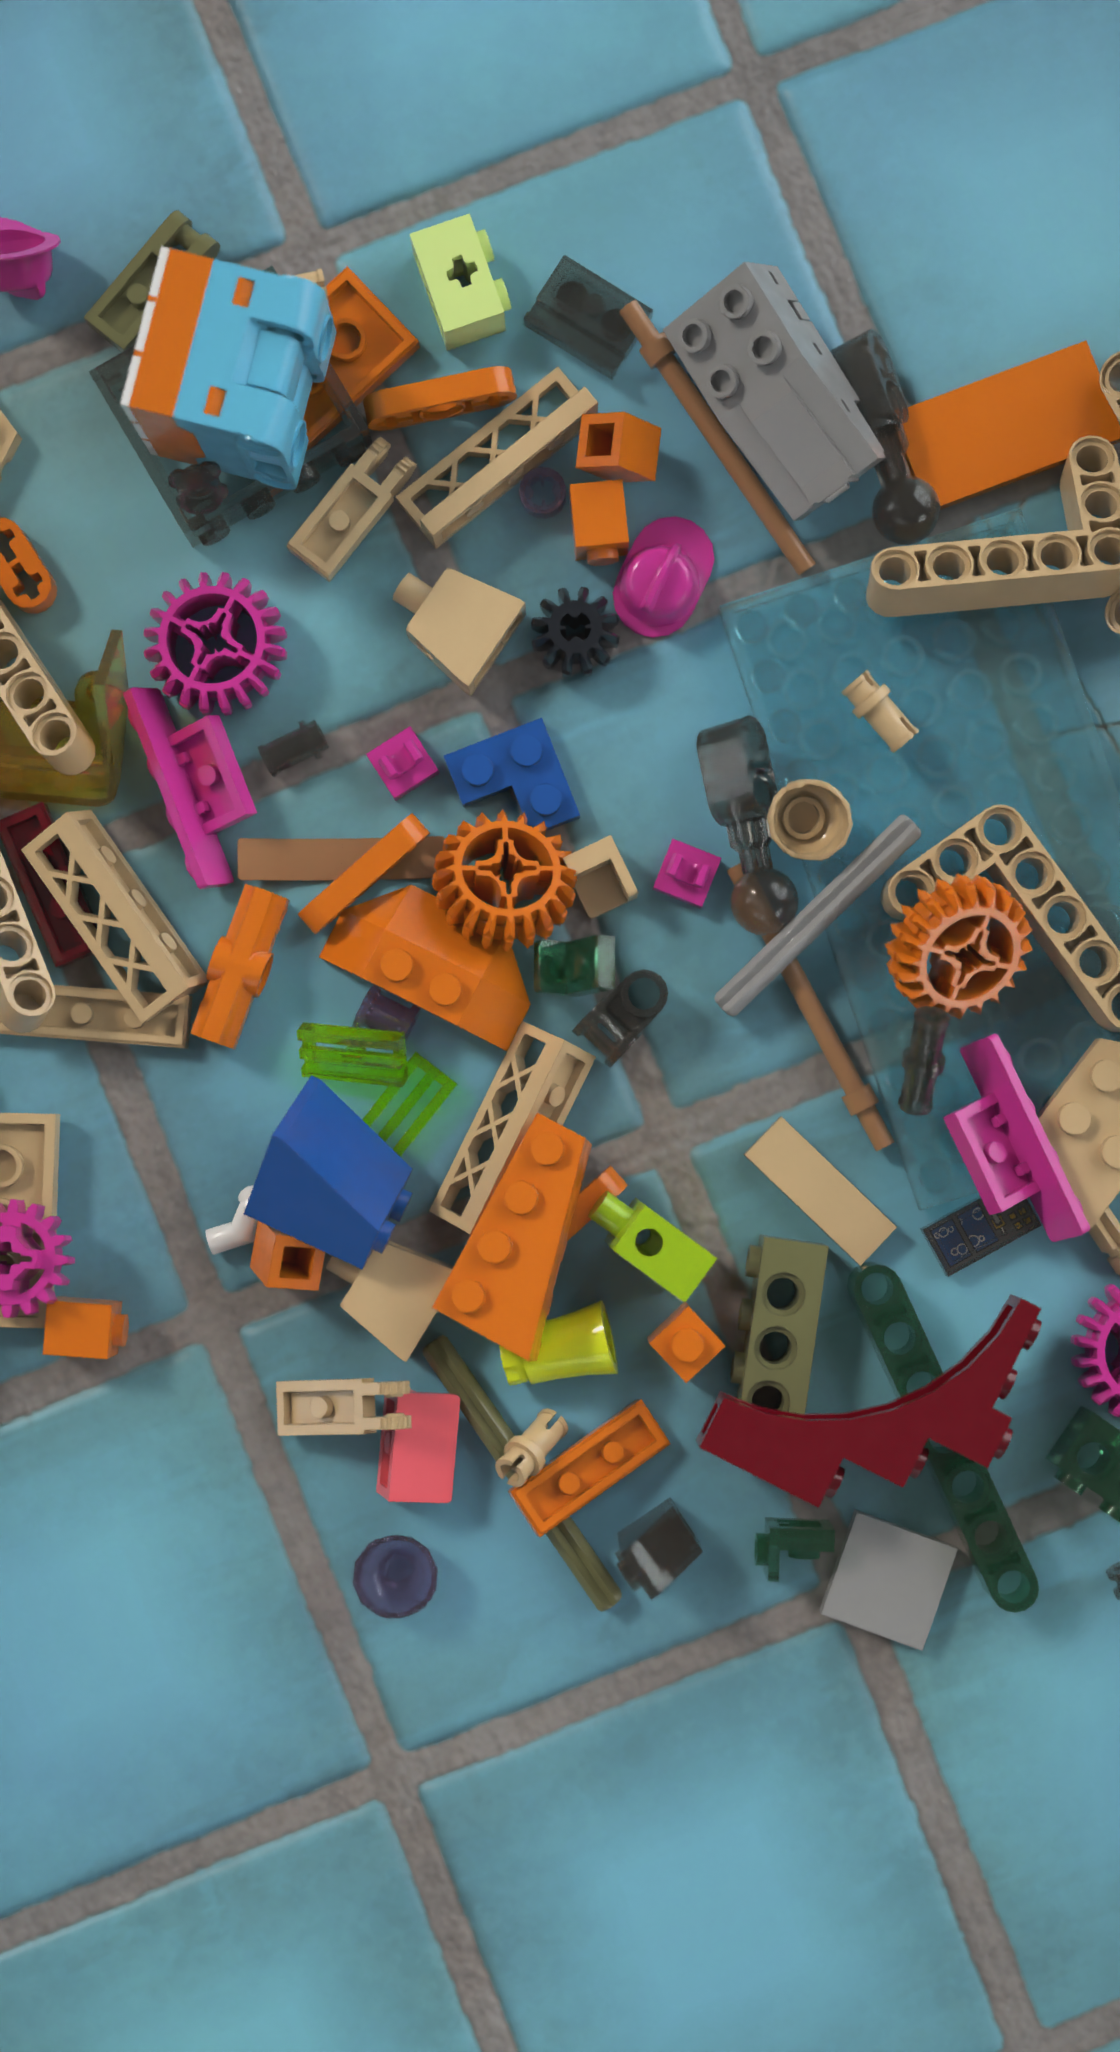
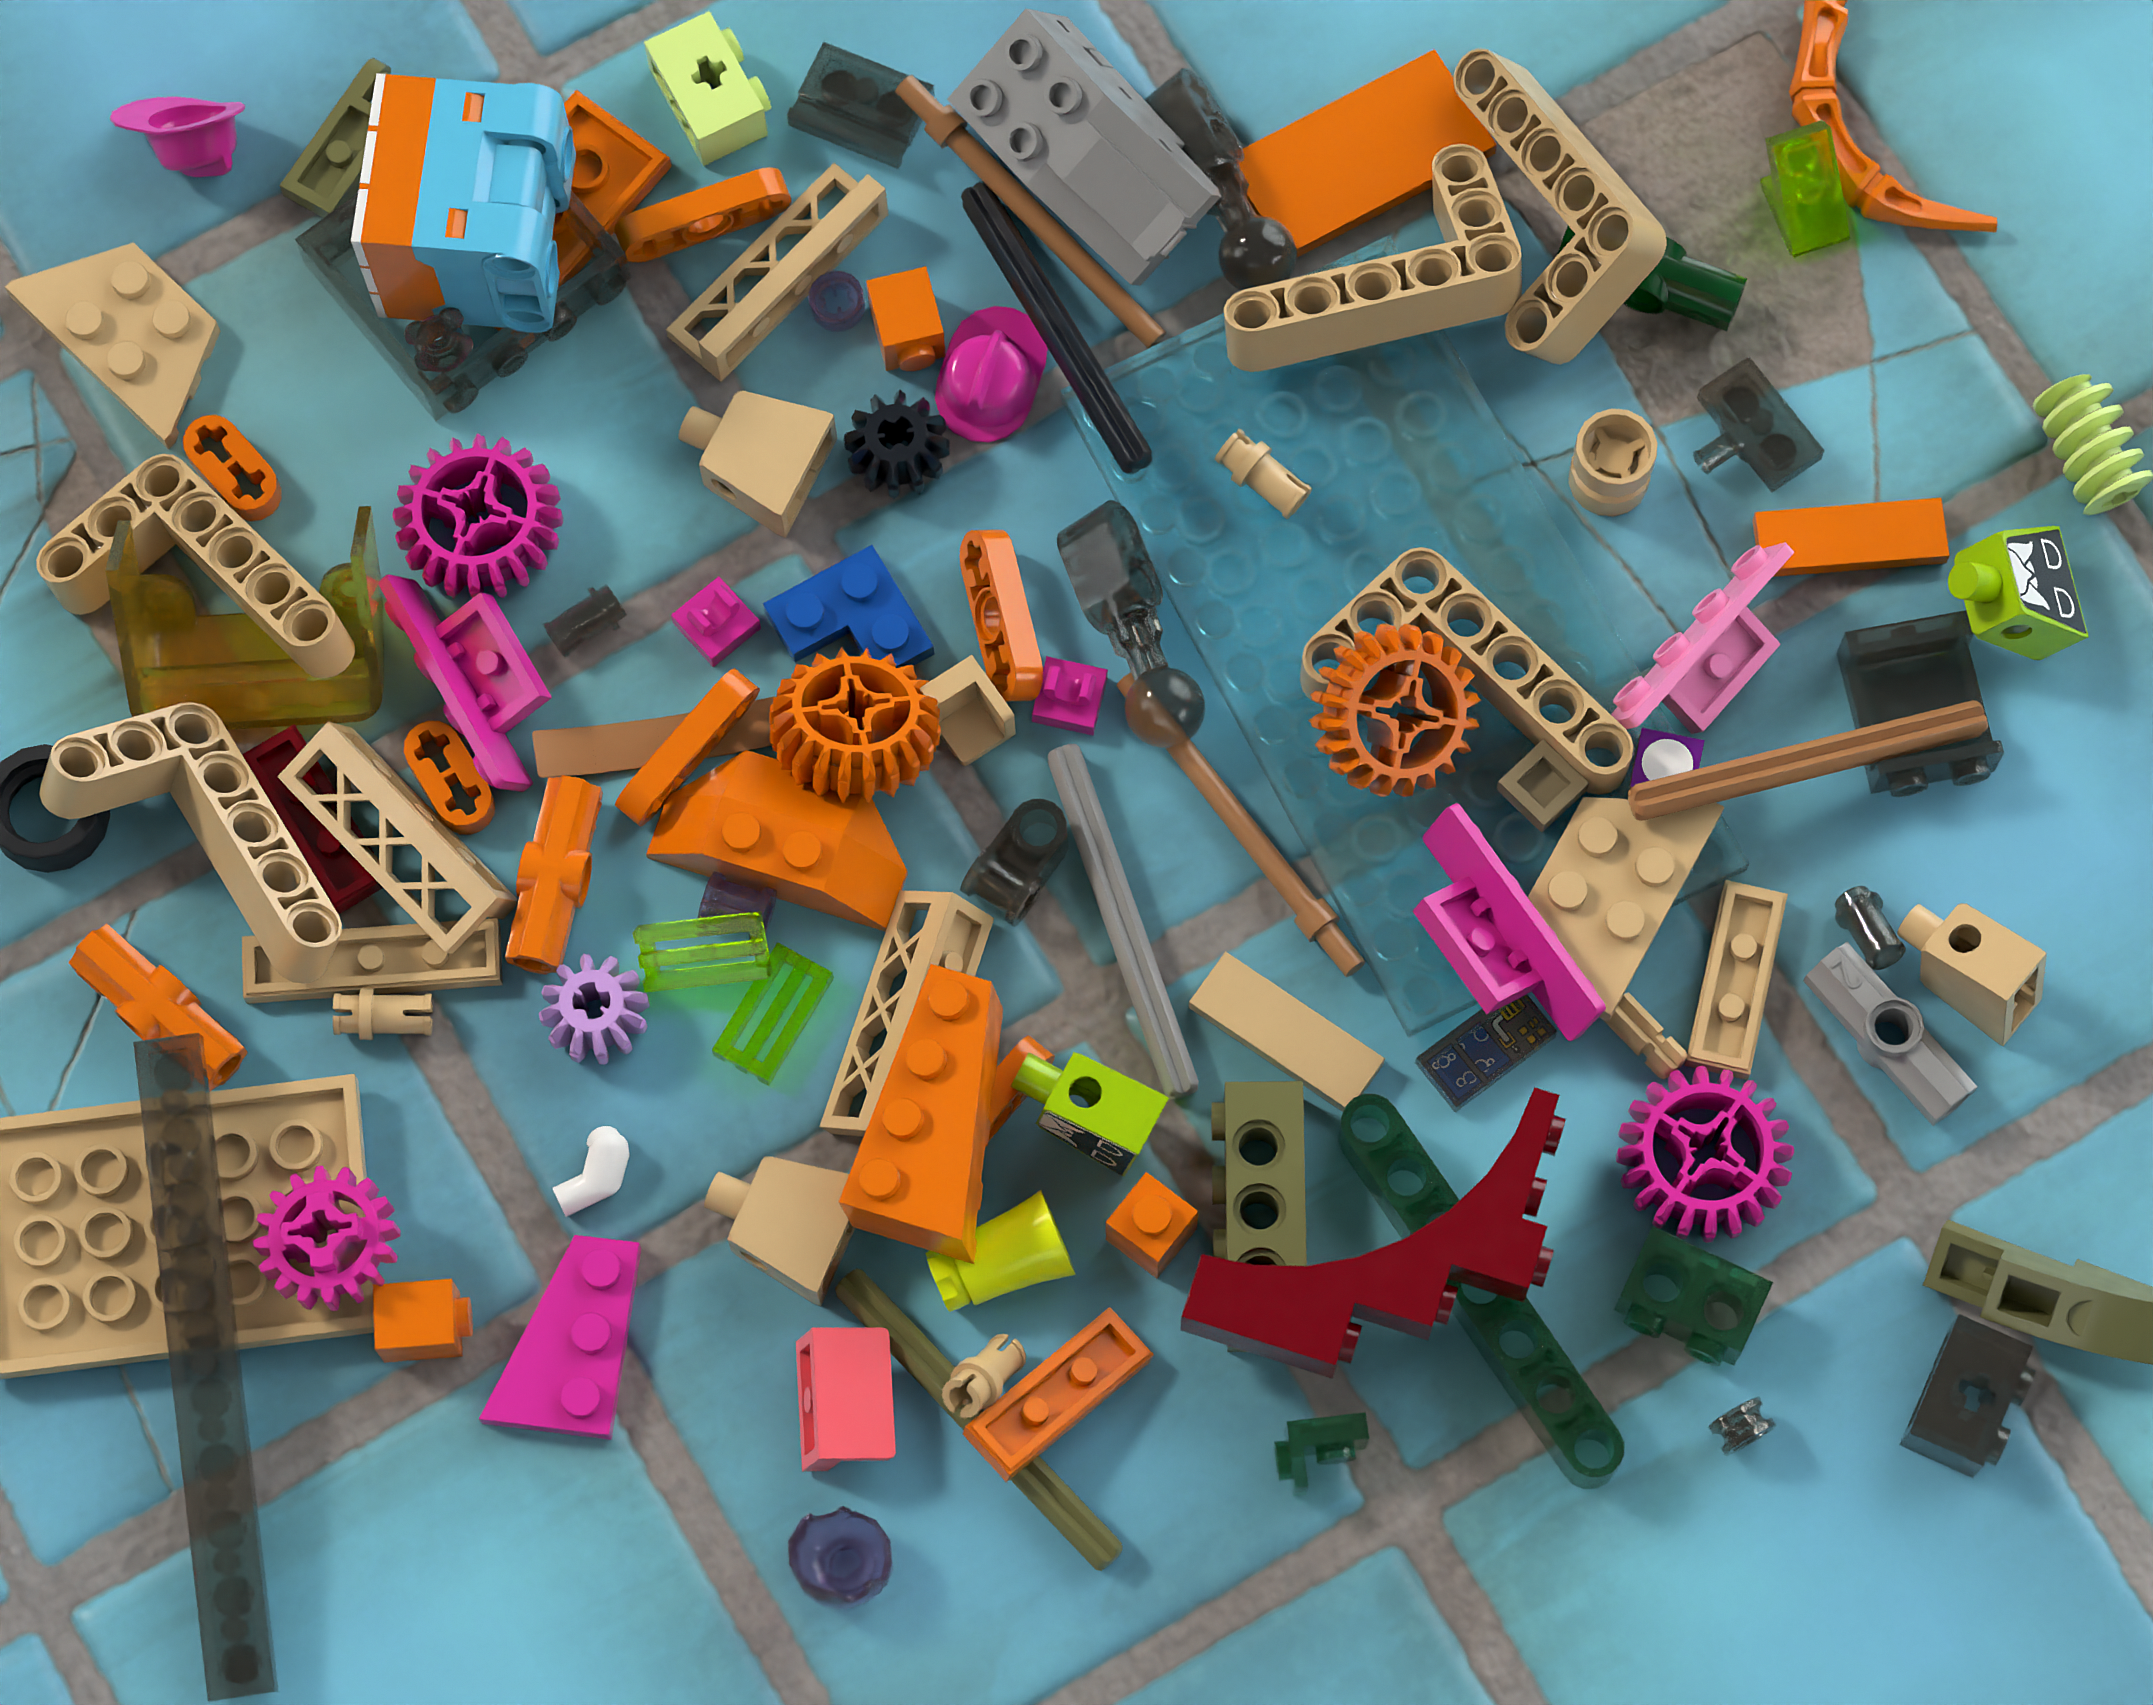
camera: 10 degrees left, 15 degrees down
blue slope [243,1075,413,1269] -> none
orange brick [250,1221,325,1291] -> none
tan hinge [276,1378,412,1436] -> none
tan hinge [286,436,417,582] -> none
clear green bracket [534,935,615,997] -> none
orange brick [575,412,662,482] -> none
clear smoke slope [615,1498,703,1600] -> none
light grey axle [714,814,922,1017] -> none
tan hair [767,779,853,861] -> none
light grey tile [819,1509,958,1651] -> none
clear smoke pin [898,1006,950,1116] -> none
none -> tan pin [333,989,433,1040]
none -> orange beam [404,720,495,835]
none -> dark pink wing [479,1235,642,1440]
none -> lavender gear [539,954,650,1065]
none -> orange beam [960,529,1043,702]
none -> black axle [961,182,1153,475]
none -> light grey axle [1048,744,1199,1100]
none -> dark tan plate [1497,739,1589,833]

